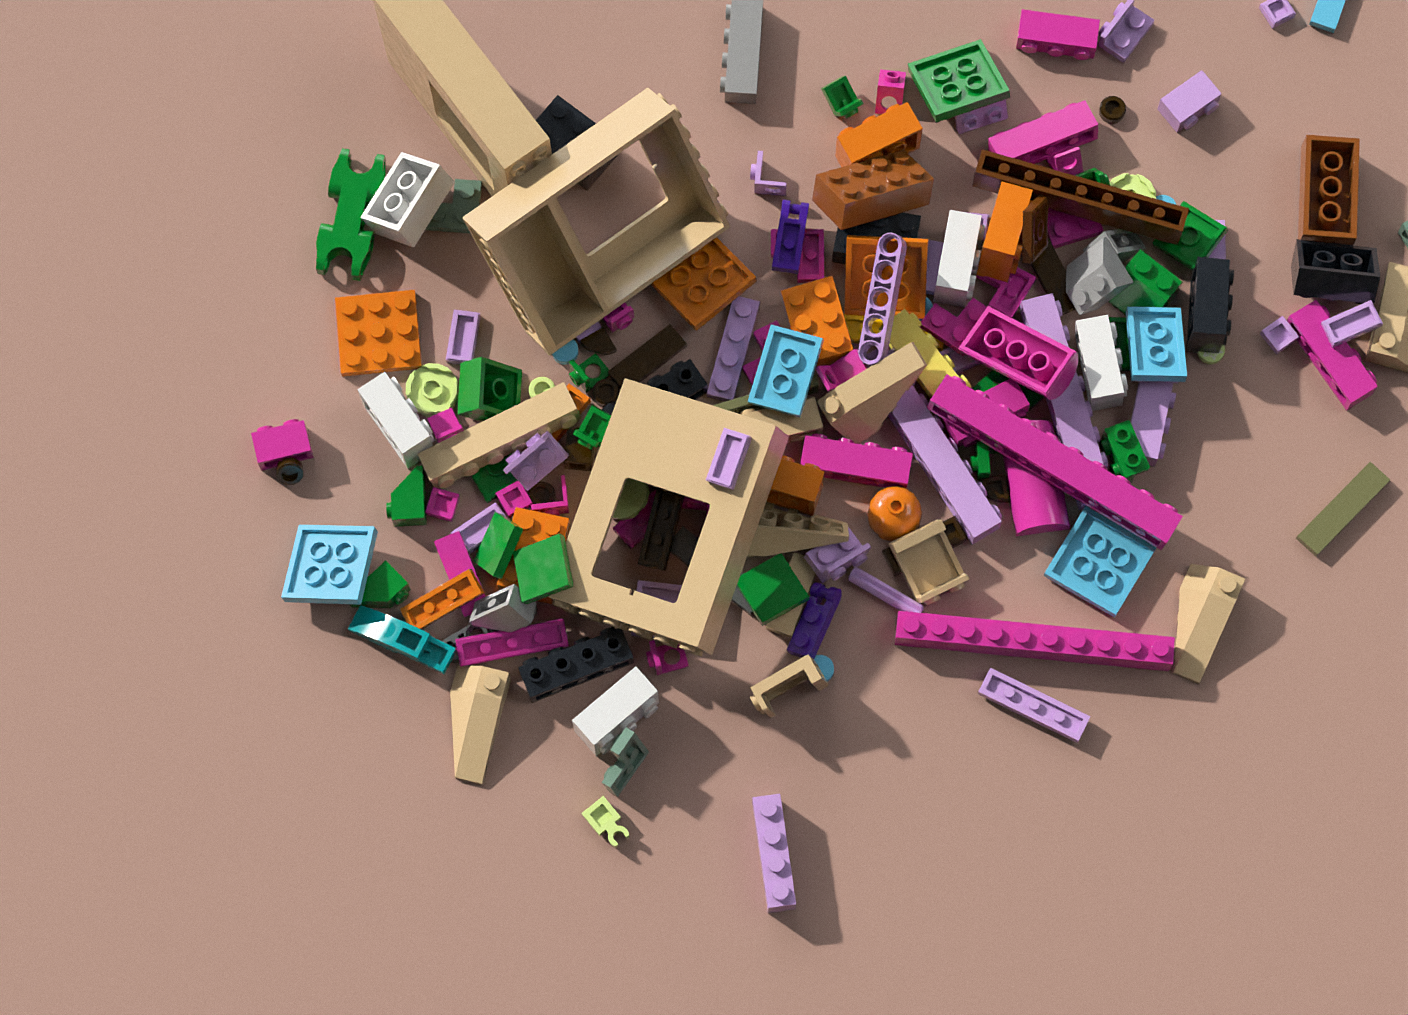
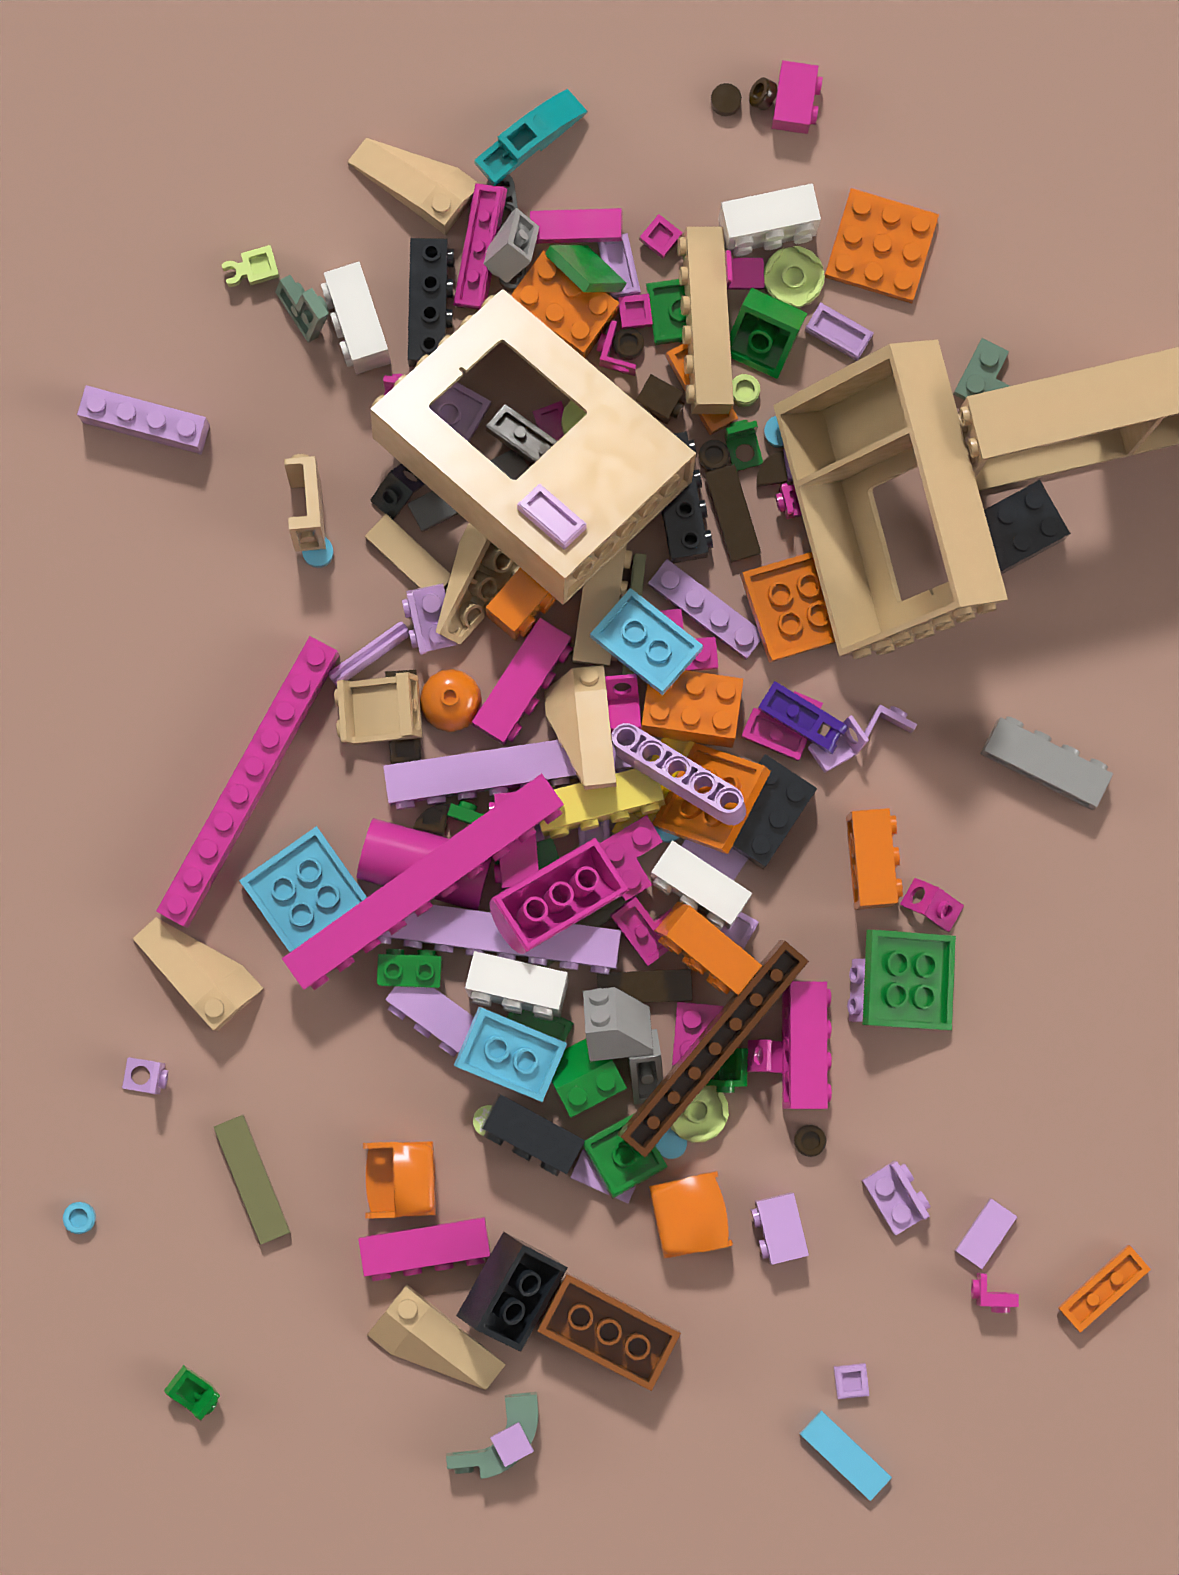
camera: 105 degrees right, 10 degrees up
medium azure plate [281,525,378,605] -> none
green piece [316,148,386,281] -> none
green slope [349,560,411,608] -> none
white brick [360,152,455,247] -> none
green slope [386,465,427,527] -> none
orange plate [400,569,484,630] -> none
lavender bracket [503,431,569,491] -> none
tile [513,533,574,604] -> none
green bracket [573,405,611,449] -> none
green tile [737,553,810,626] -> none
dark purple plate [787,582,842,659] -> none
dark orange brick [812,150,934,230] -> none
green bracket [821,76,864,118] -> none
lavender plate [978,668,1090,743] -> none
dark pink brick [1016,9,1100,60] -> none
reddish brown tile [1022,196,1048,264] -> none
lavender plate [1260,316,1299,355] -> none
lavender tile [1321,300,1383,348] -> none
none -> lavender bracket [122,1057,168,1094]
none -> orange piece [363,1141,436,1219]
none -> black bracket [370,463,426,520]
none -> orange piece [649,1171,733,1258]
none -> dark brown tile [711,83,742,116]
none -> lavender bracket [808,715,869,773]

